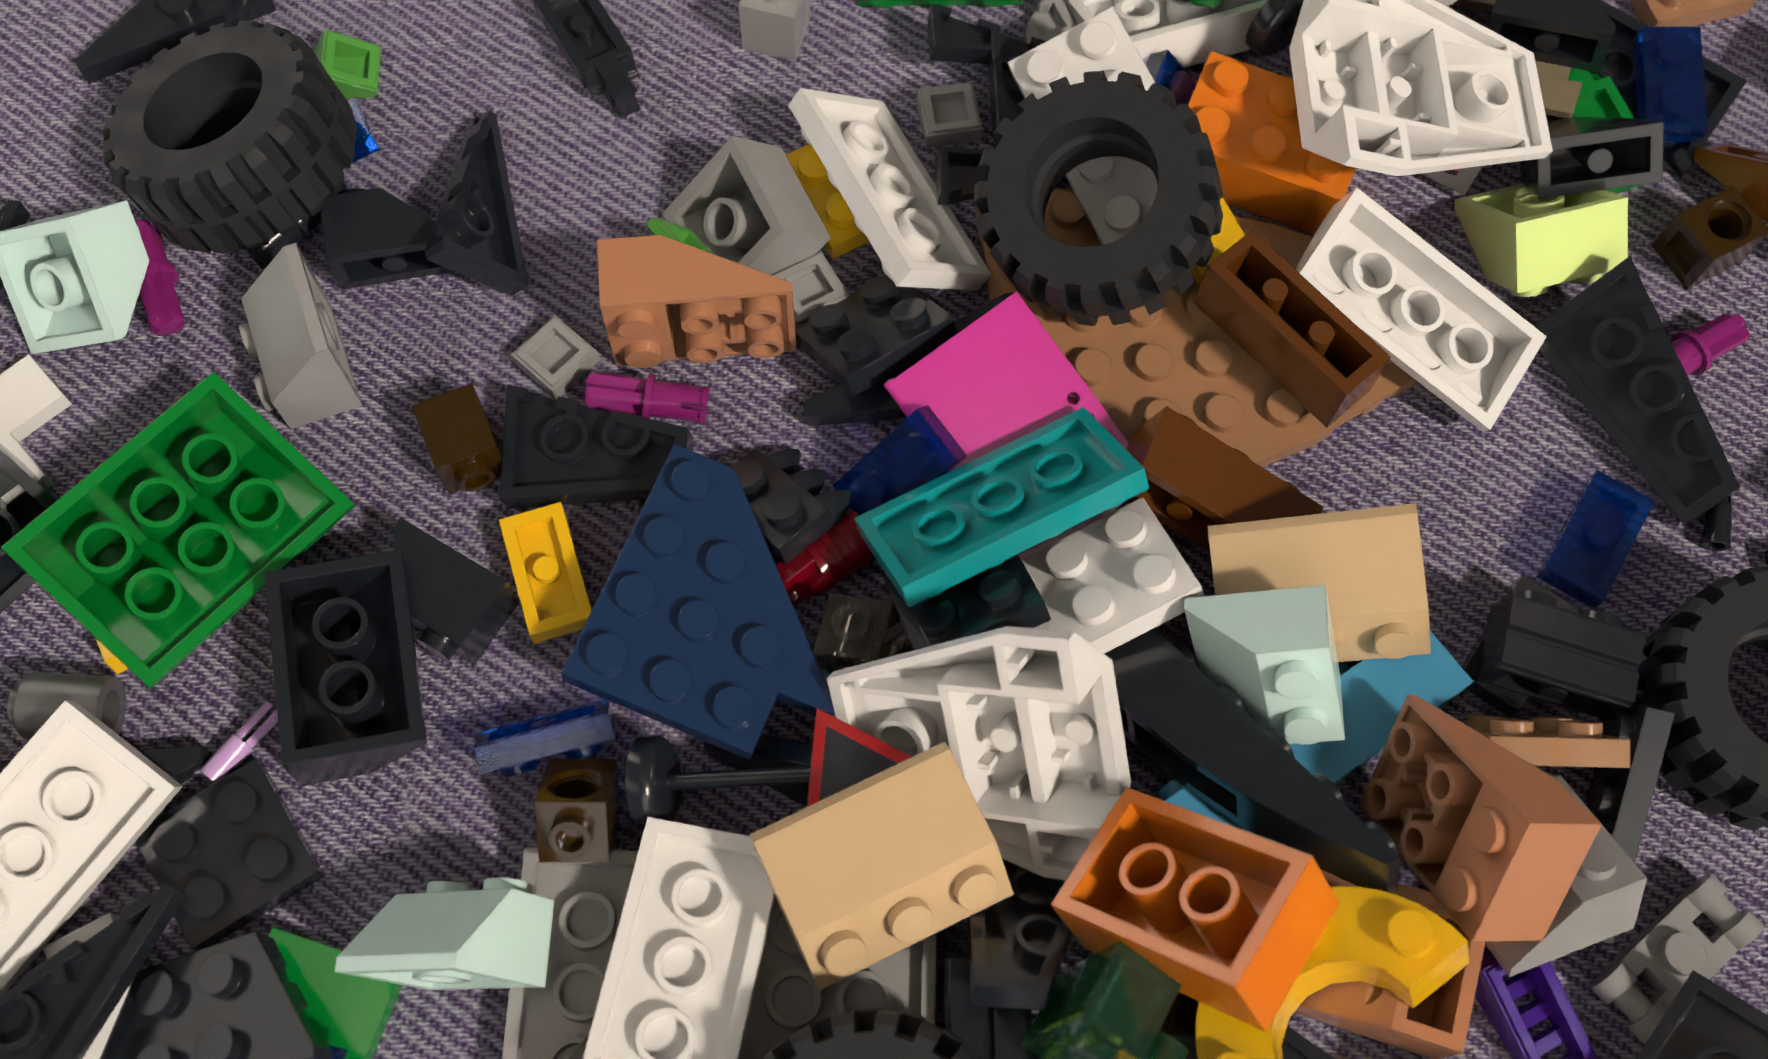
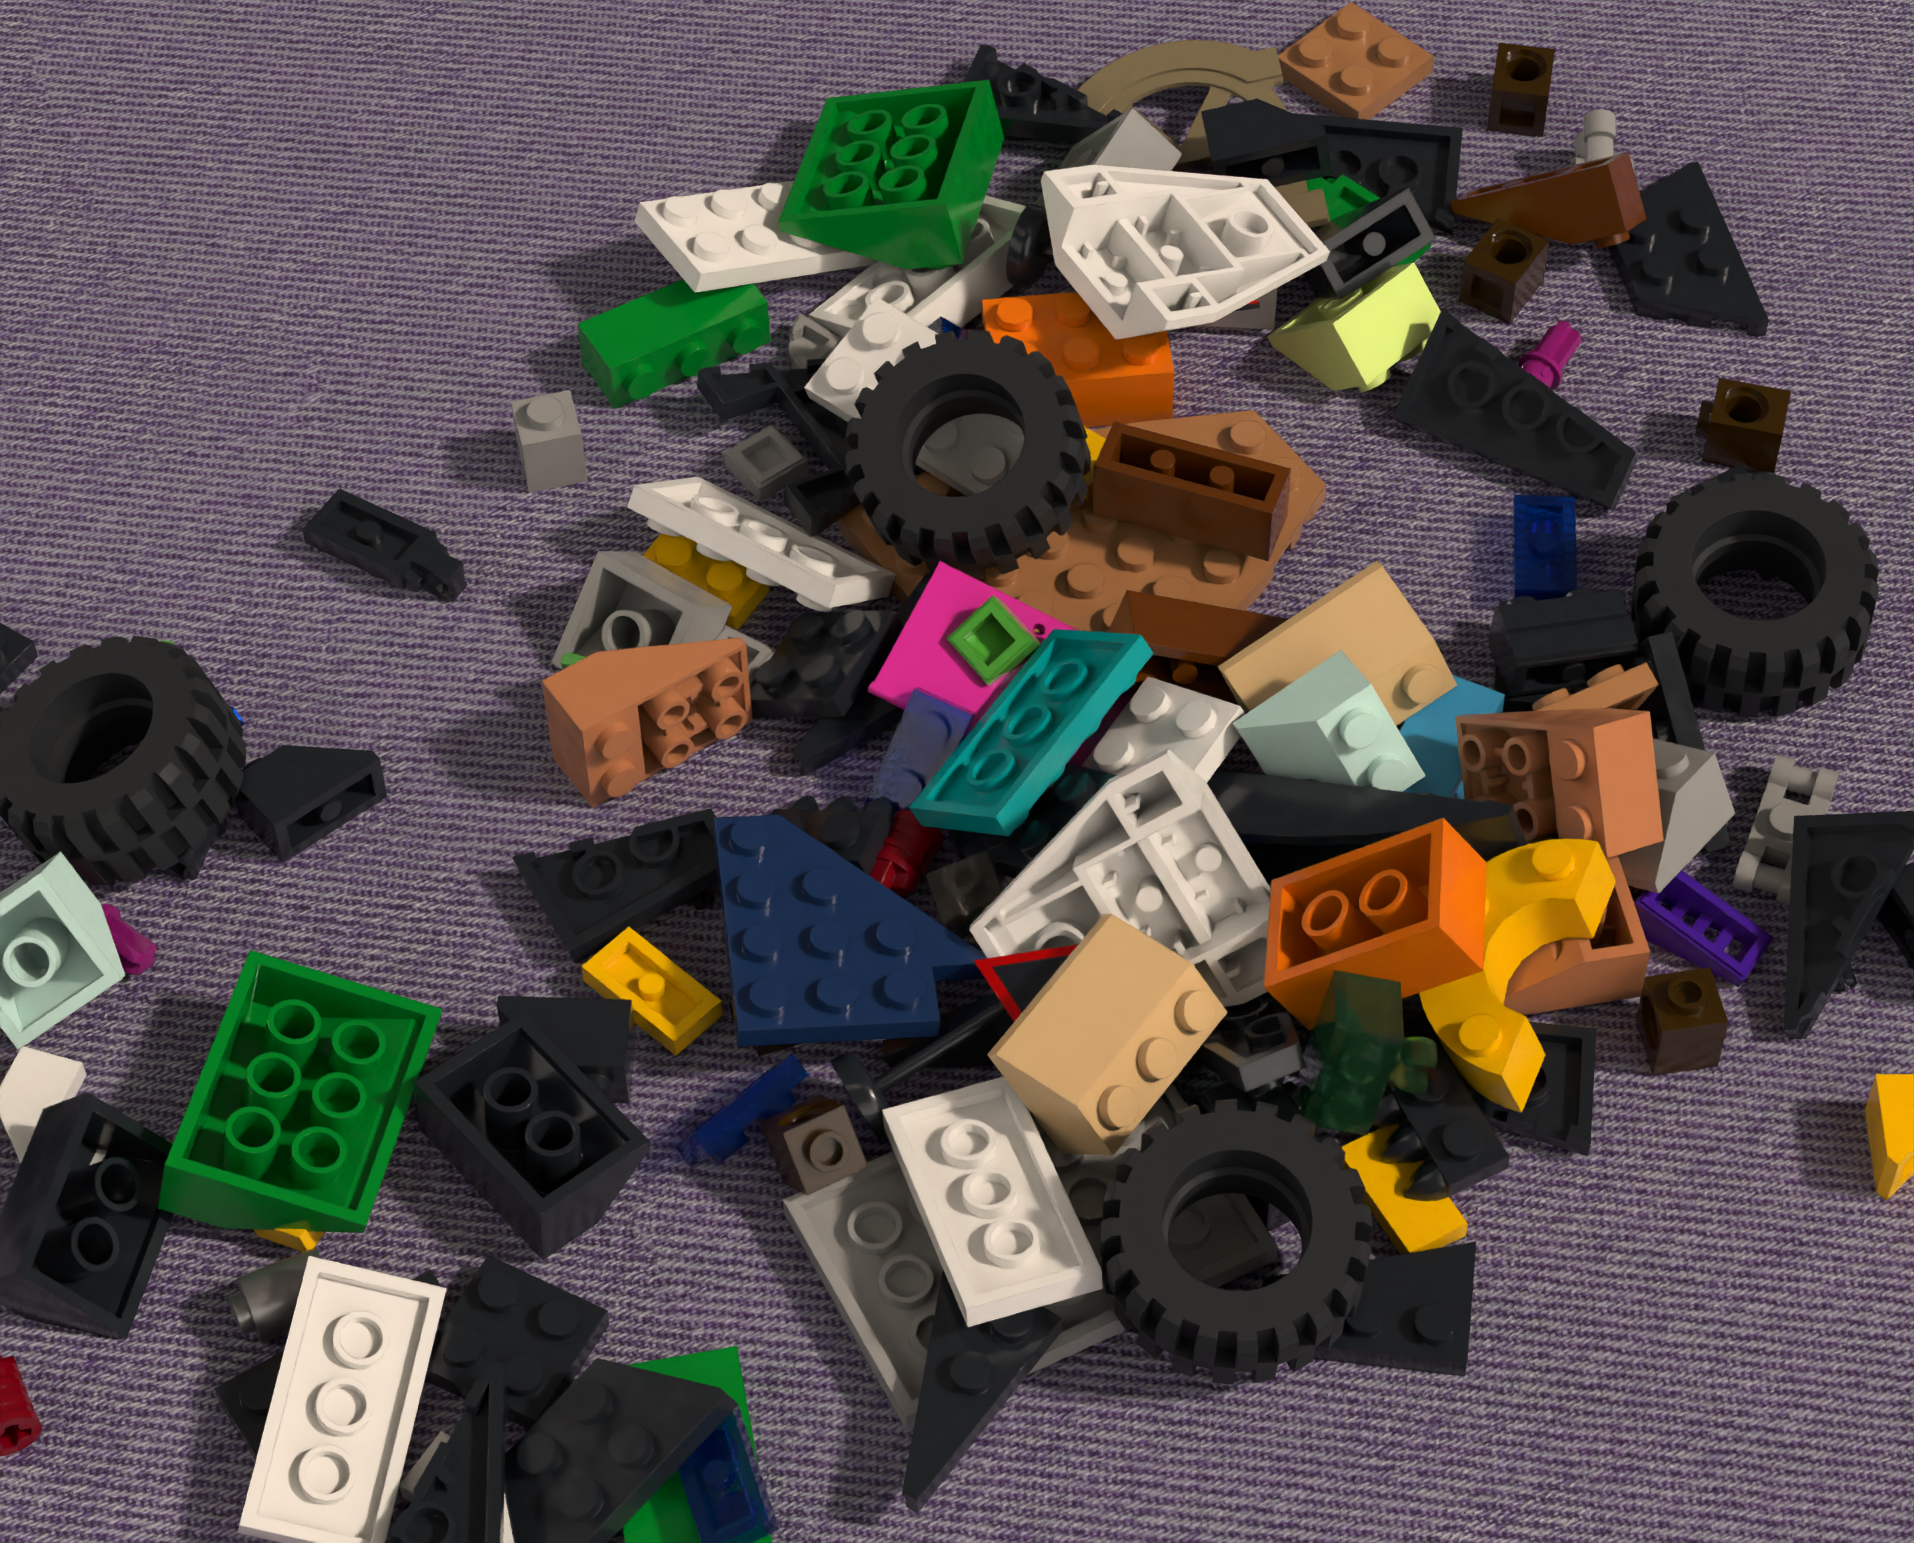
camera: 25 degrees left, 15 degrees down
lavender pin [199,701,278,783] -> none
light grey slope [239,243,363,429] -> none
light aqua slope [335,878,554,990] -> none
dark brown brick [412,383,502,494] -> none
black wing [425,110,529,296] -> none
light grey tile [511,315,600,400] -> none
magenta axle [584,372,710,425] -> none
white slope [1296,188,1547,433] -> none
clear blue plate [1633,27,1708,142] -> none
black pin [1703,495,1733,551] -> none
none -> bright green slope [946,595,1041,686]

